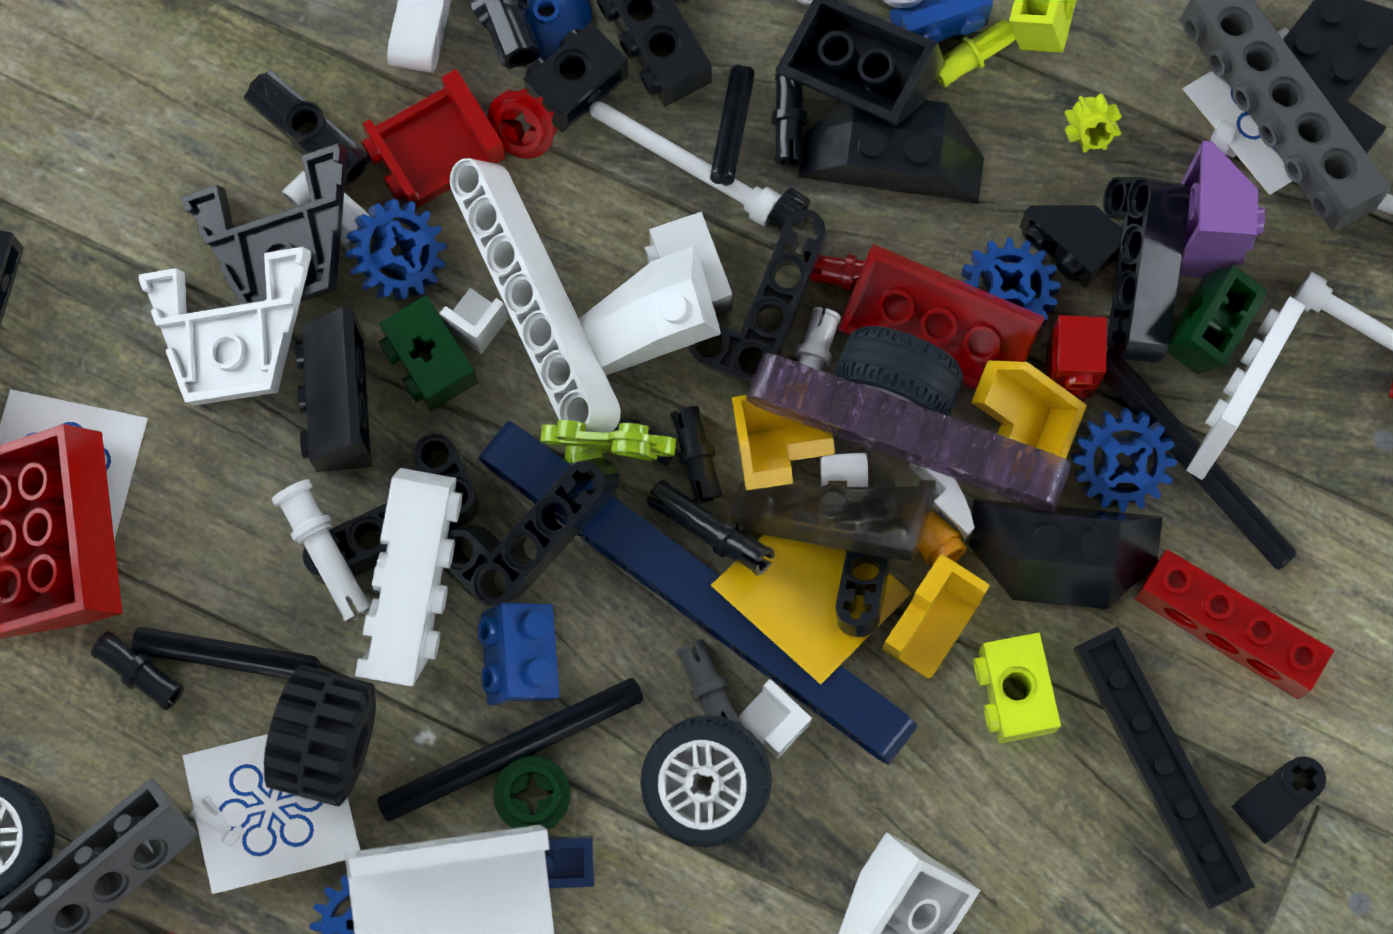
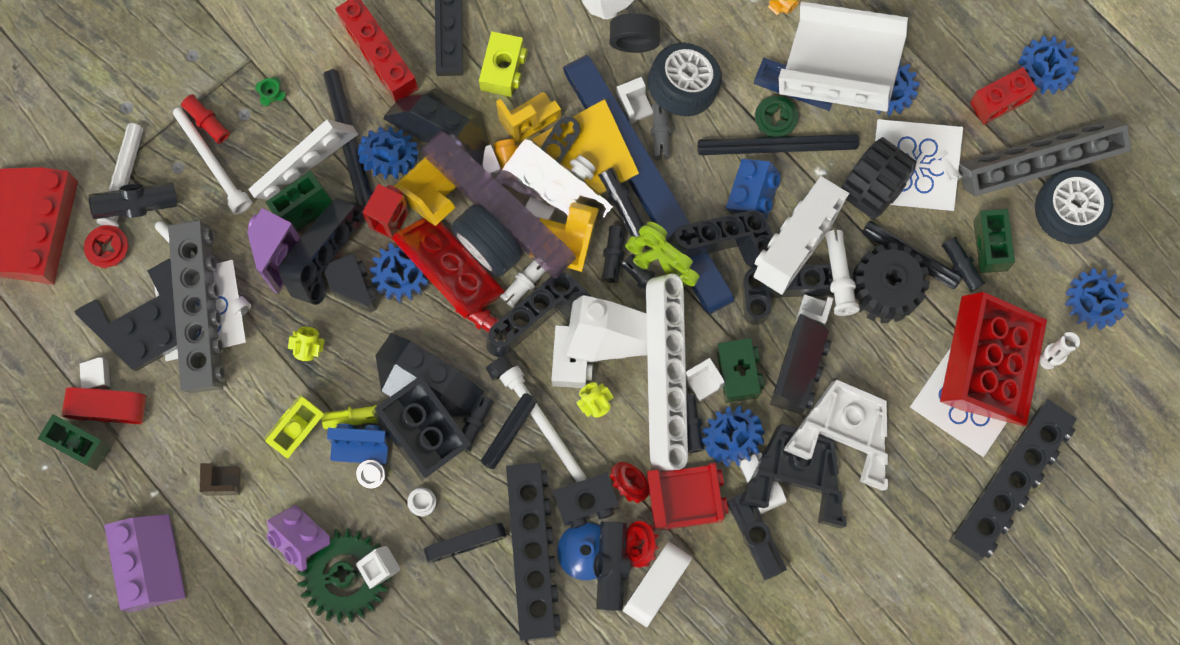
camera: 155 degrees left, 0 degrees up
none -> green plate [255,77,286,106]
none -> white plate [570,155,596,181]
none -> neon yellow gear [576,382,614,418]
none -> black tyre [609,13,660,53]
none -> red gear [626,521,659,568]
none -> black pin [686,394,705,453]
none -> white panel [795,295,834,327]
none -> black wheel [853,243,930,323]
none -> dark green brick [973,209,1015,273]

